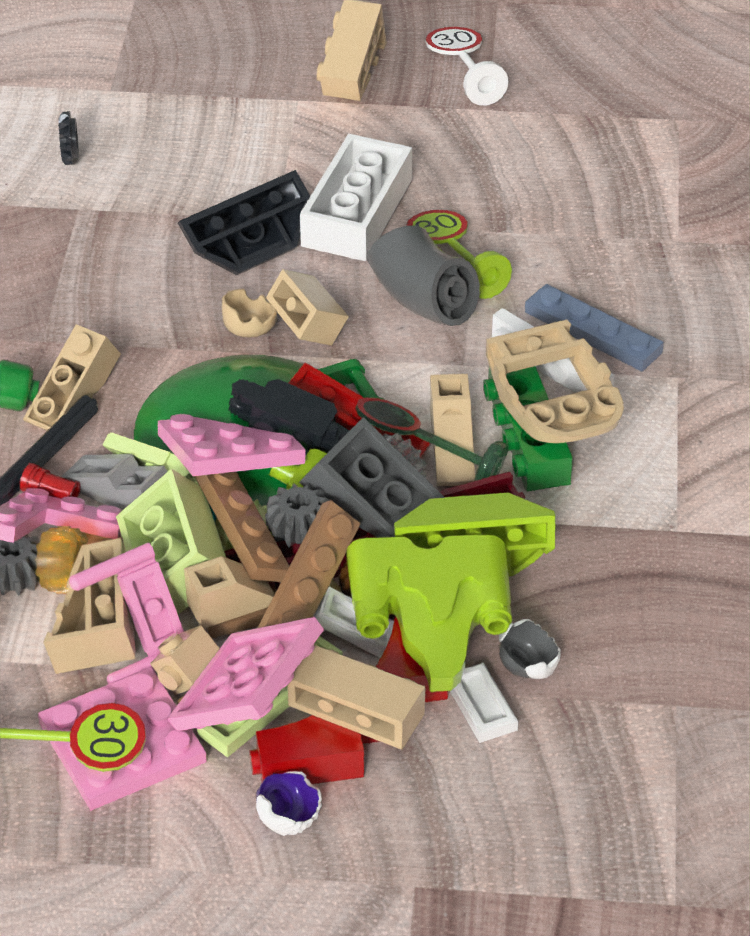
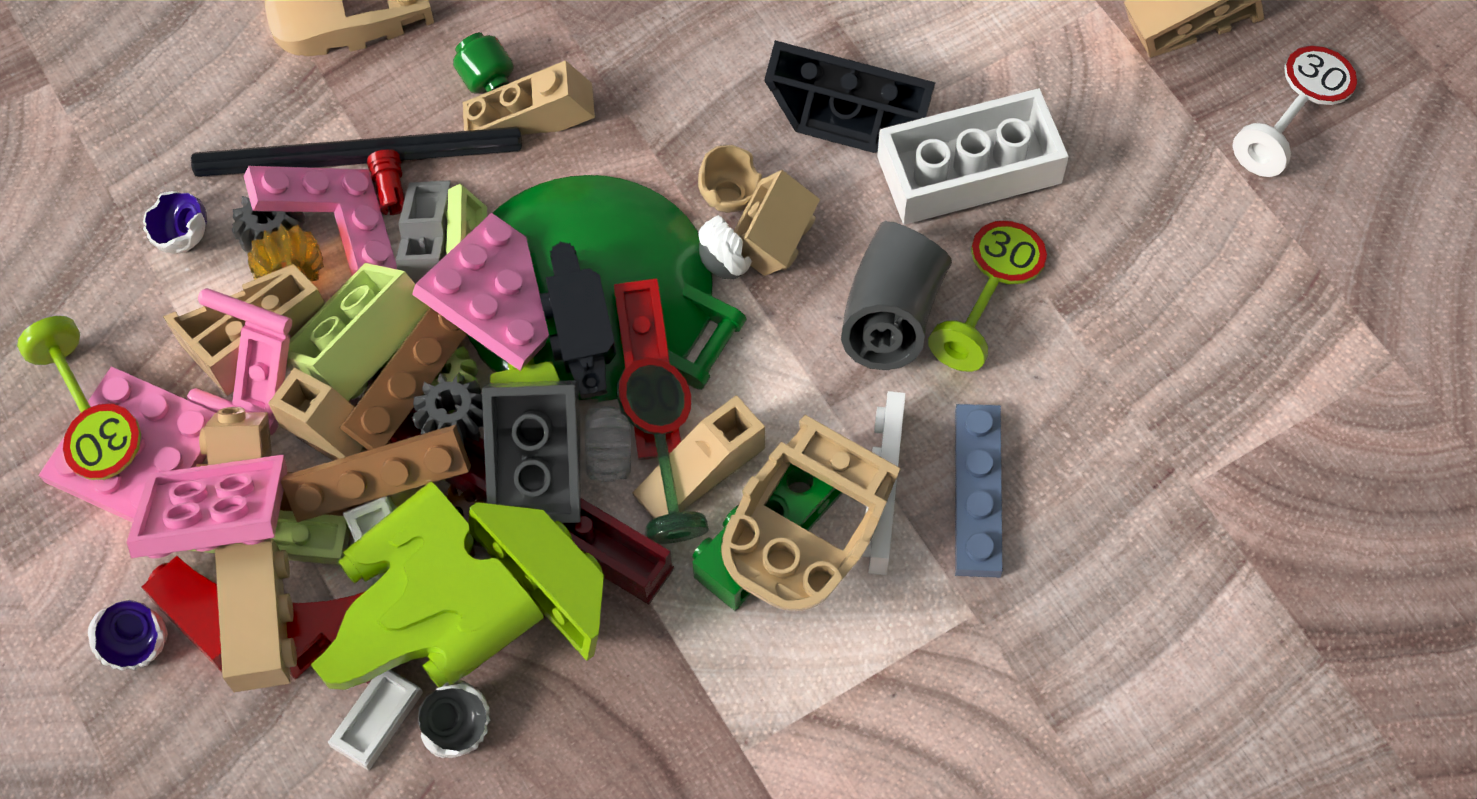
camera: 55 degrees right, 20 degrees up
none -> white hair [698,215,752,279]

